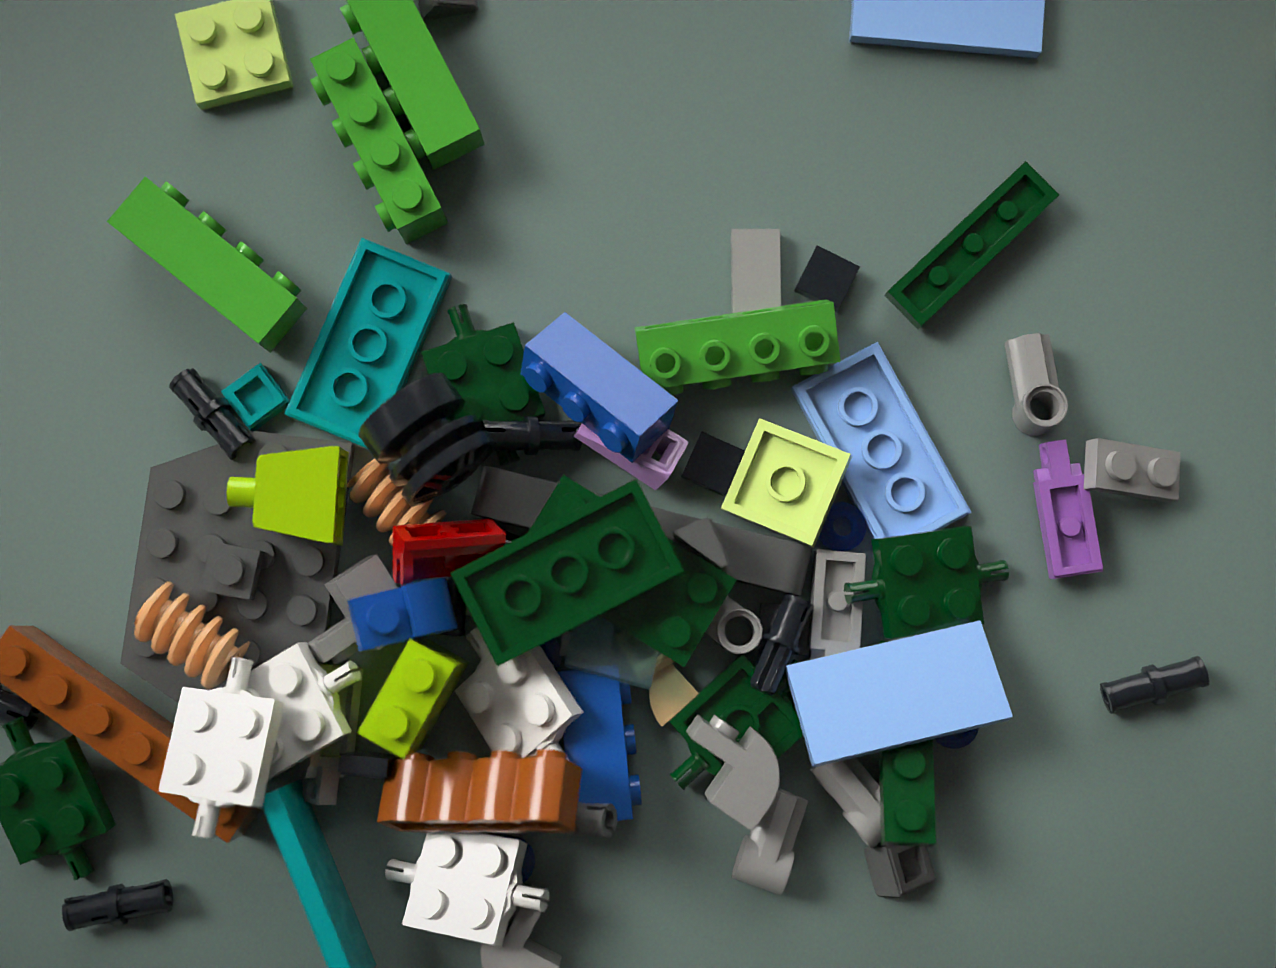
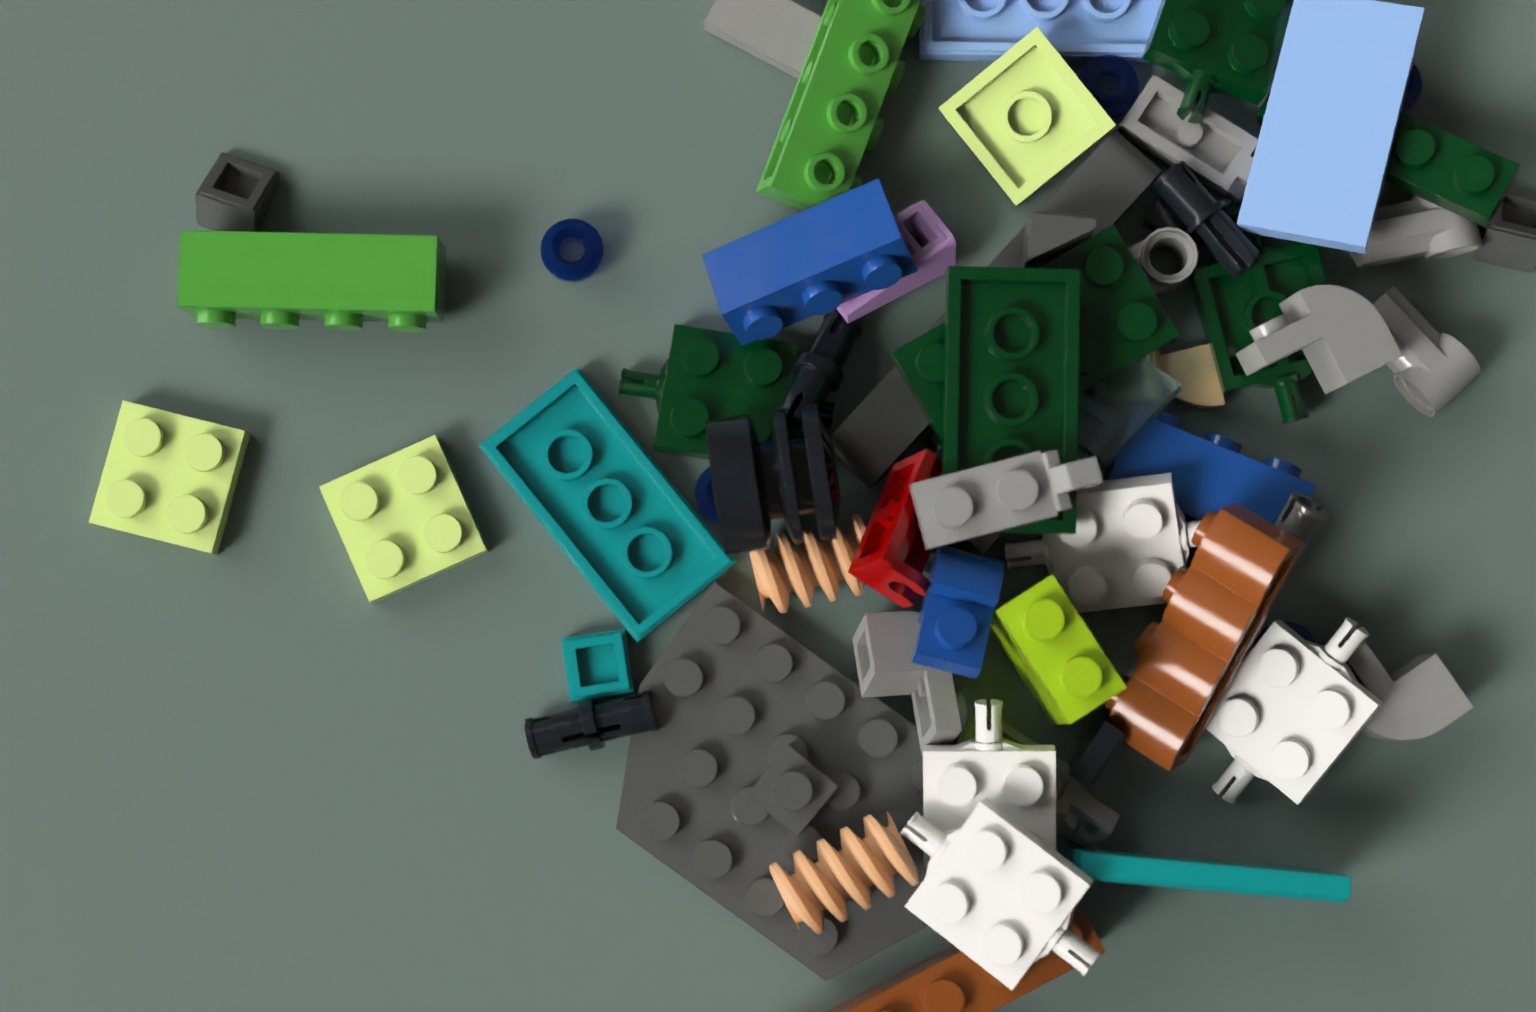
camera: 60 degrees left, 0 degrees up
bright green brick [107,176,308,353] -> none
lime torso [226,446,349,546] -> none
bright green brick [310,37,448,244] -> none
black tile [681,431,745,497] -> none
none -> yellowish green plate [319,435,489,604]
none -> clear blue plate [541,219,604,282]
none -> light grey hinge [909,450,1103,550]

